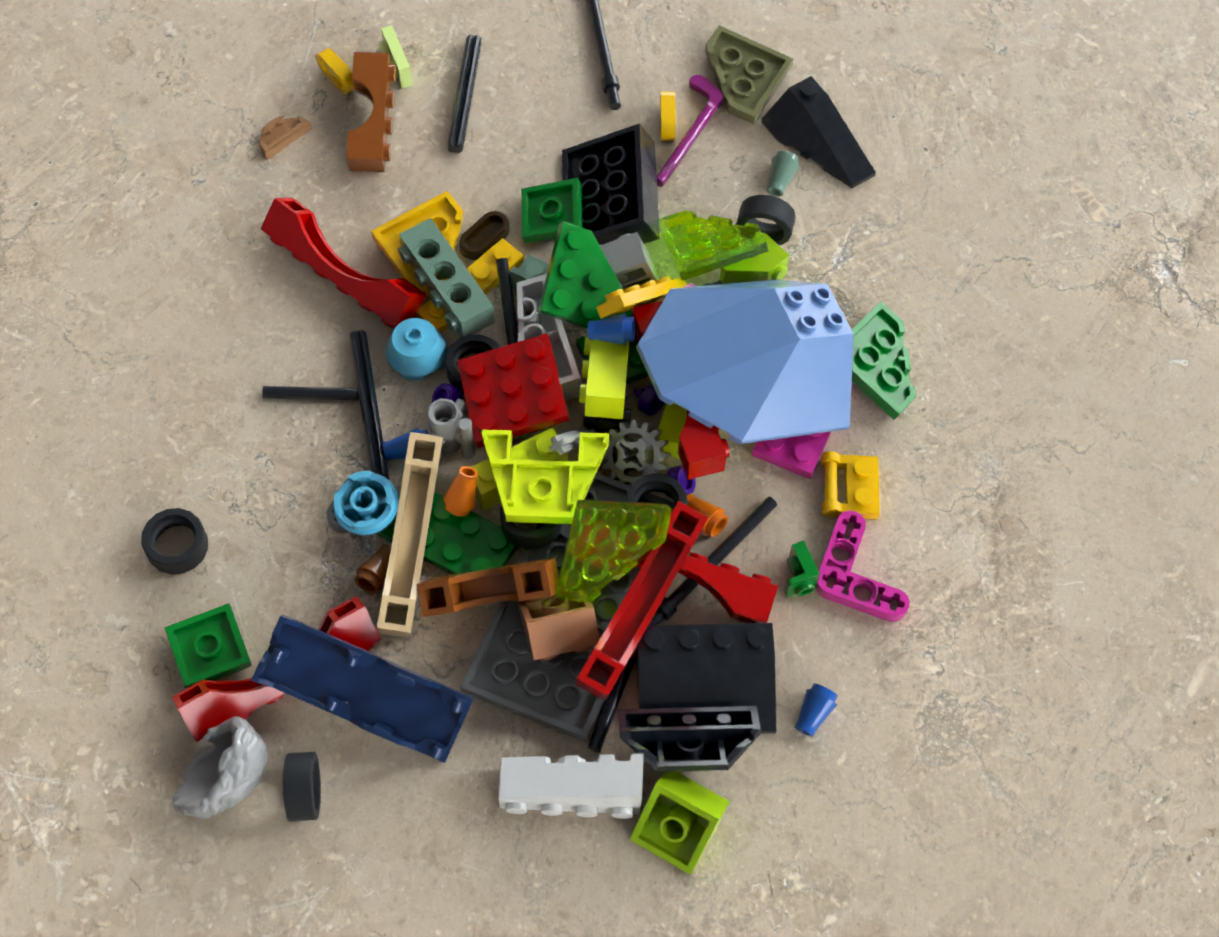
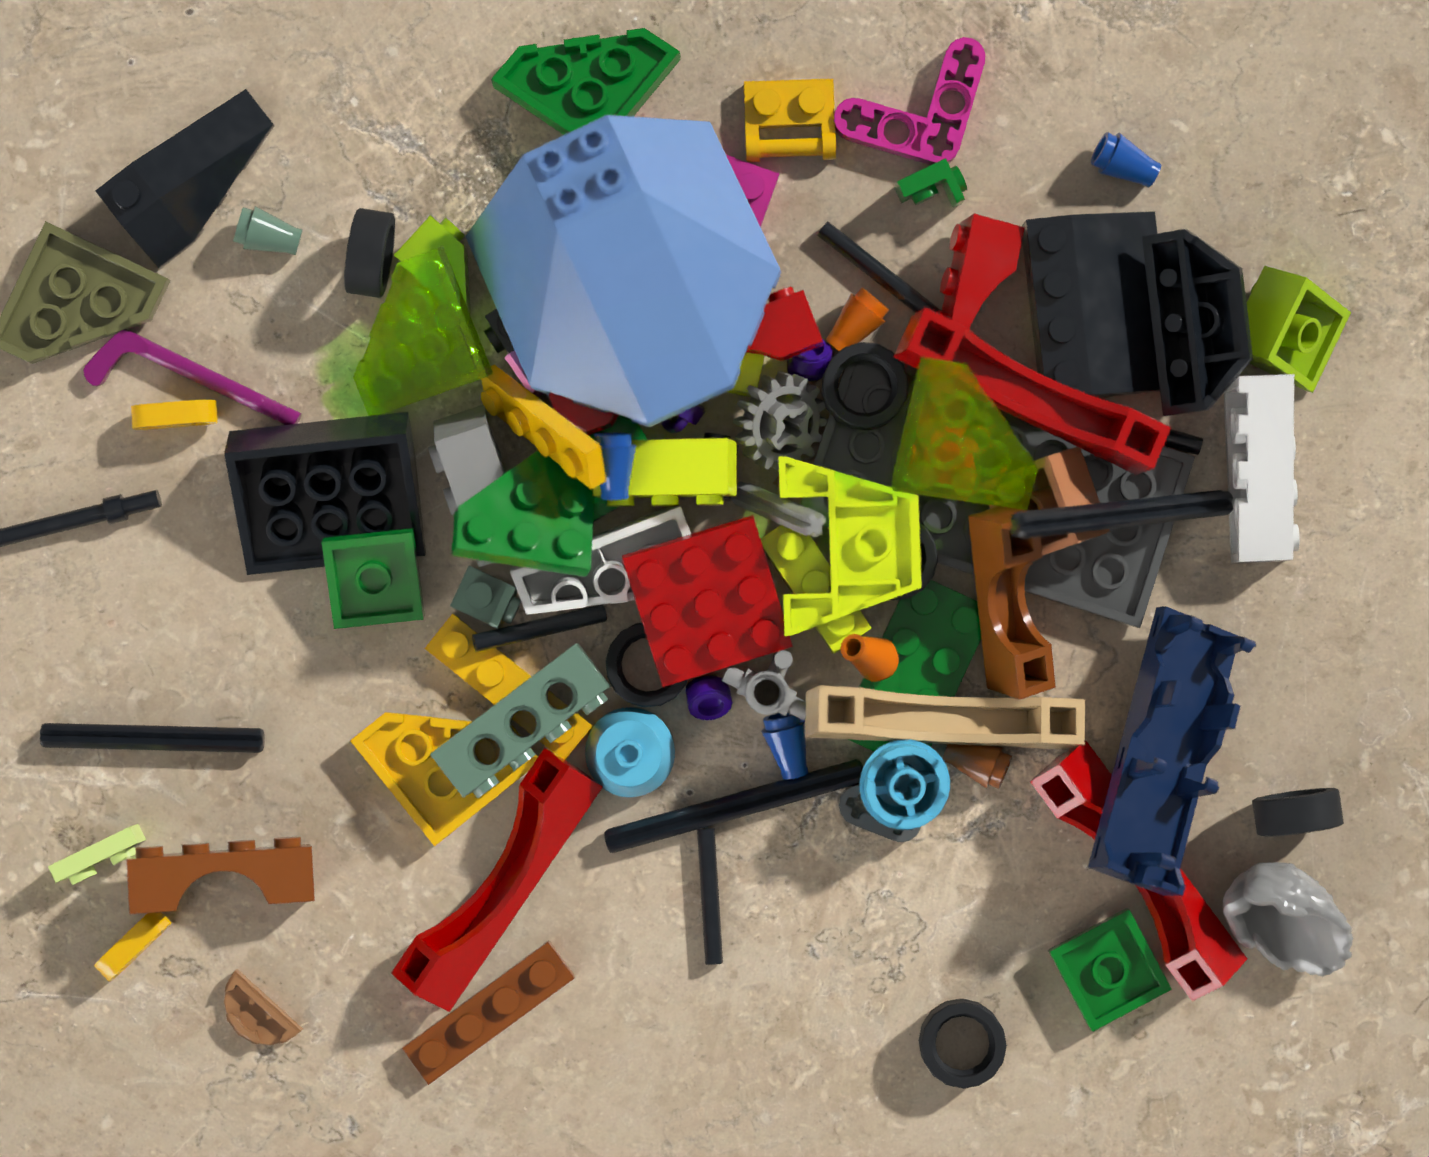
camera: 90 degrees left, 25 degrees up
dark brown tile [459,211,510,260] -> none
none -> dark orange plate [402,941,575,1085]
none -> black axle [1010,490,1234,539]

